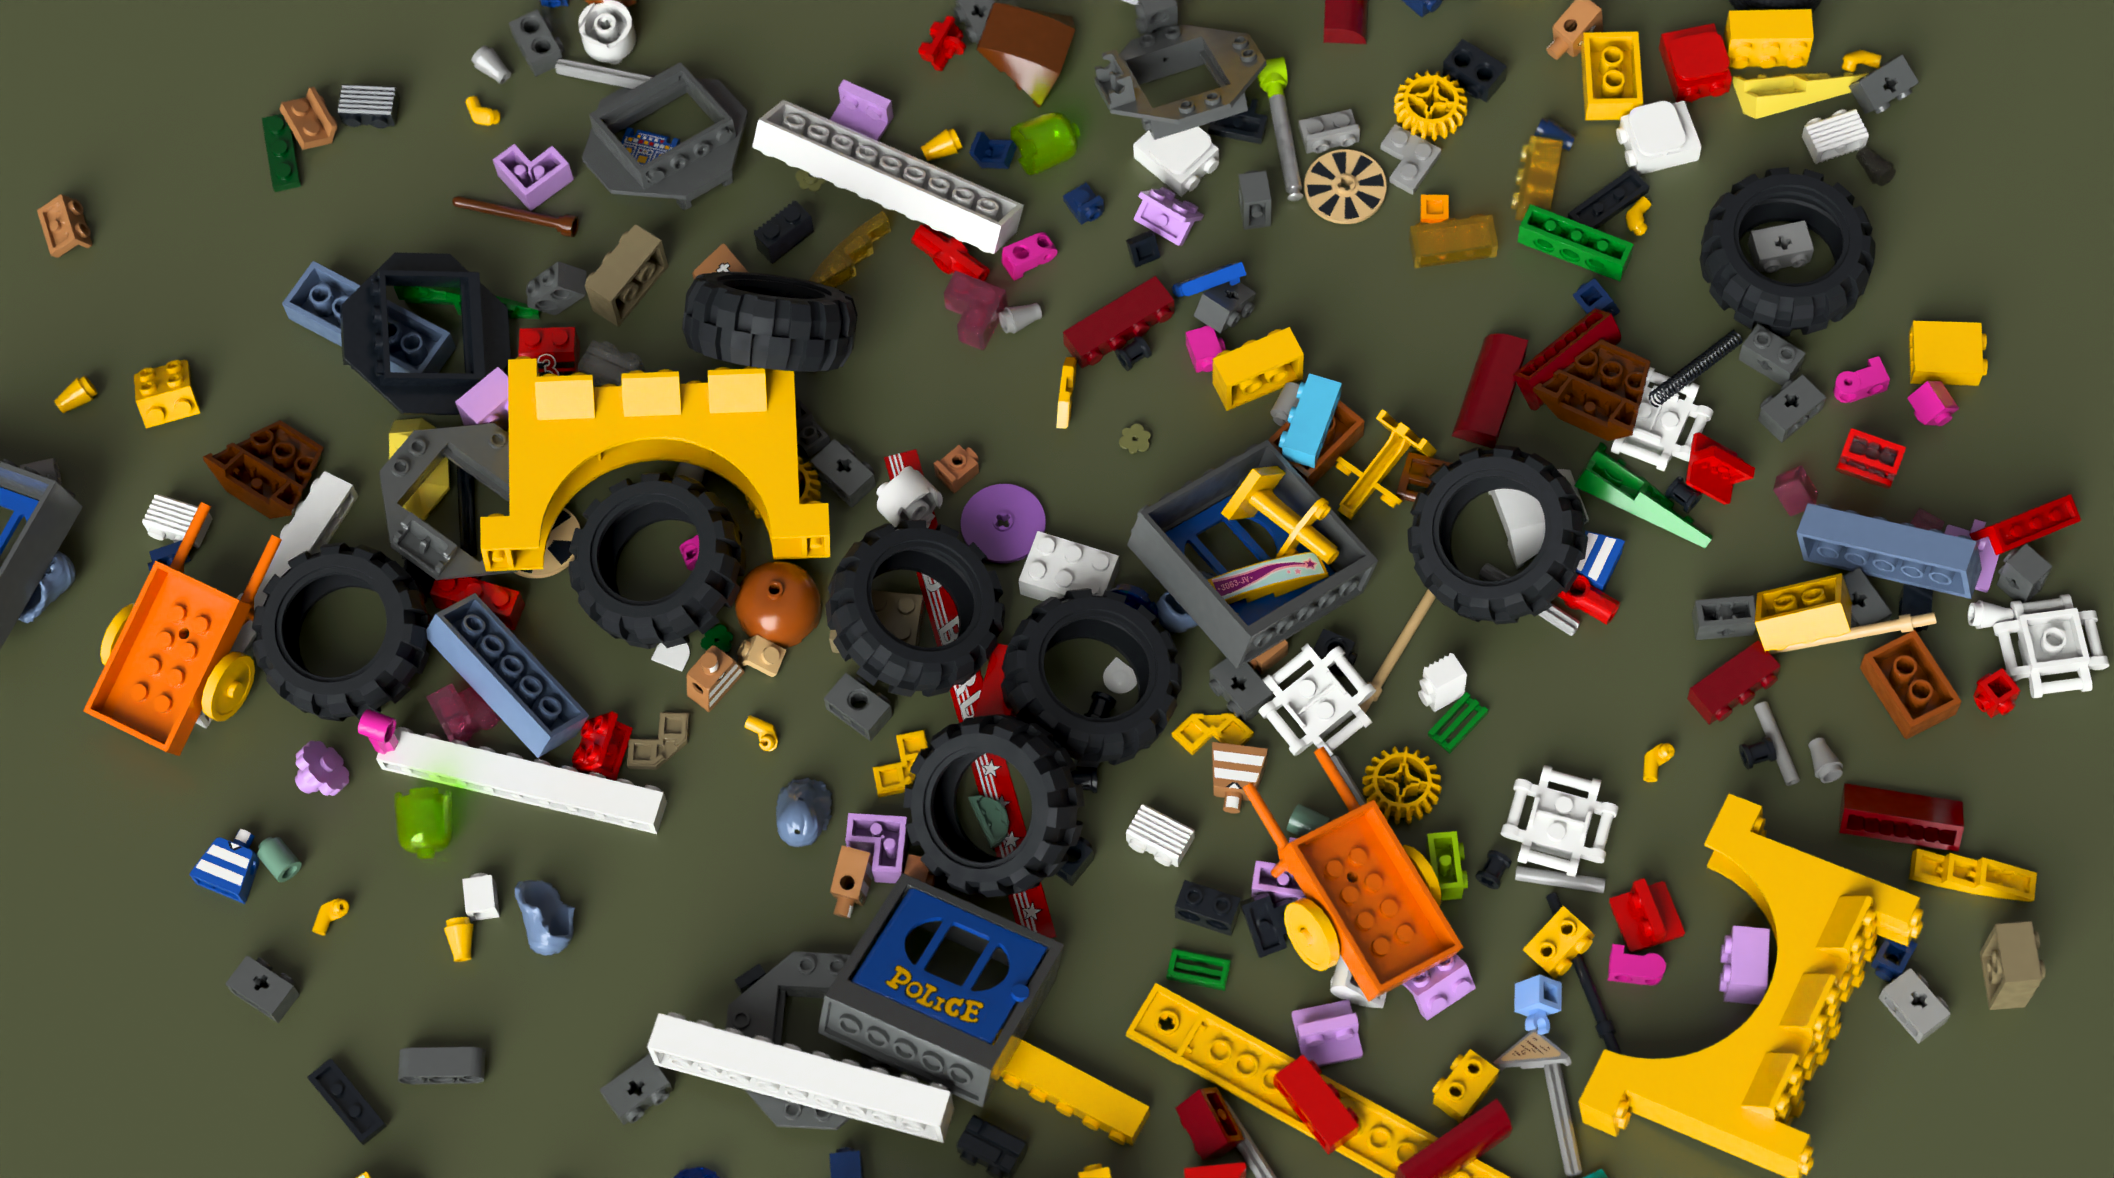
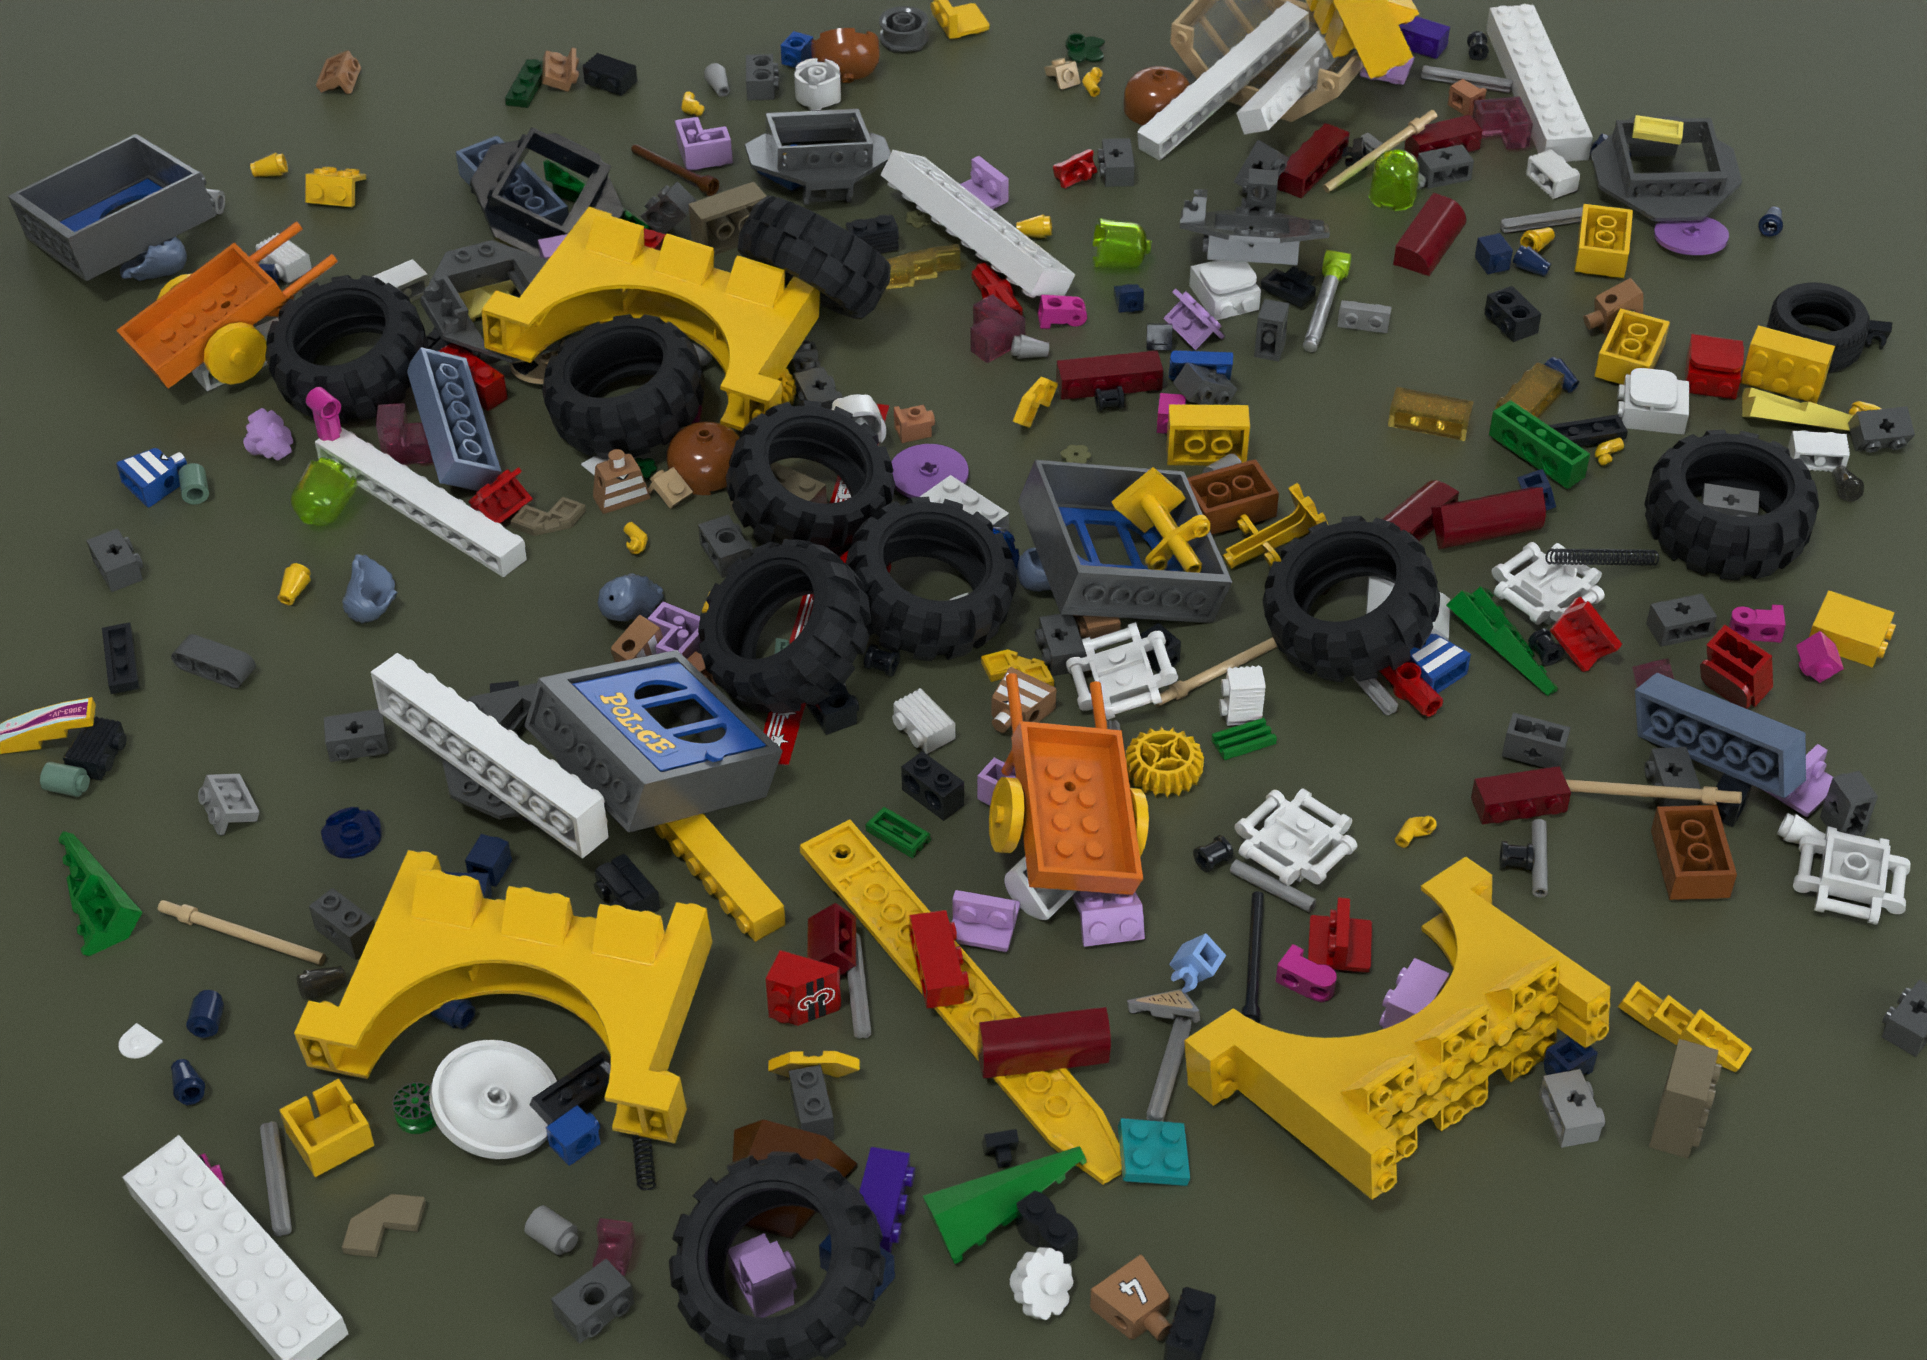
camera: 20 degrees right, 20 degrees down
reddish brown wedge [203,420,324,519] -> none
yellow arm [312,898,350,936] -> none
white brick [462,873,500,922] -> none
light grey axle [555,59,653,89] -> none
dark blue bracket [969,131,1017,169] -> none
reddish brown wedge [976,3,1075,108] -> none
slope [1208,552,1329,604] -> none
black hinge [1240,892,1293,958] -> none
medium azure brick [1279,373,1342,468] -> none
tan piece [1304,149,1387,224] -> none
light grey plate [1380,124,1442,195] -> none
yellow gear [1394,70,1468,142] -> none
light orange plate [1420,195,1449,224] -> none
lime brick [1426,831,1468,901] -> none
yellow brick [1432,1049,1500,1123] -> none
yellow brick [1523,906,1595,980] -> none
reddish brown wedge [1533,339,1651,441] -> none
dark grey brick [1738,324,1806,386] -> none
yellow brick [1755,573,1852,651] -> none
light grey cone [1808,738,1843,783] -> none
dark red brick [1839,783,1964,852] -> none
red fence [1970,494,2082,555] -> none
red brick [1973,668,2021,718] -> none

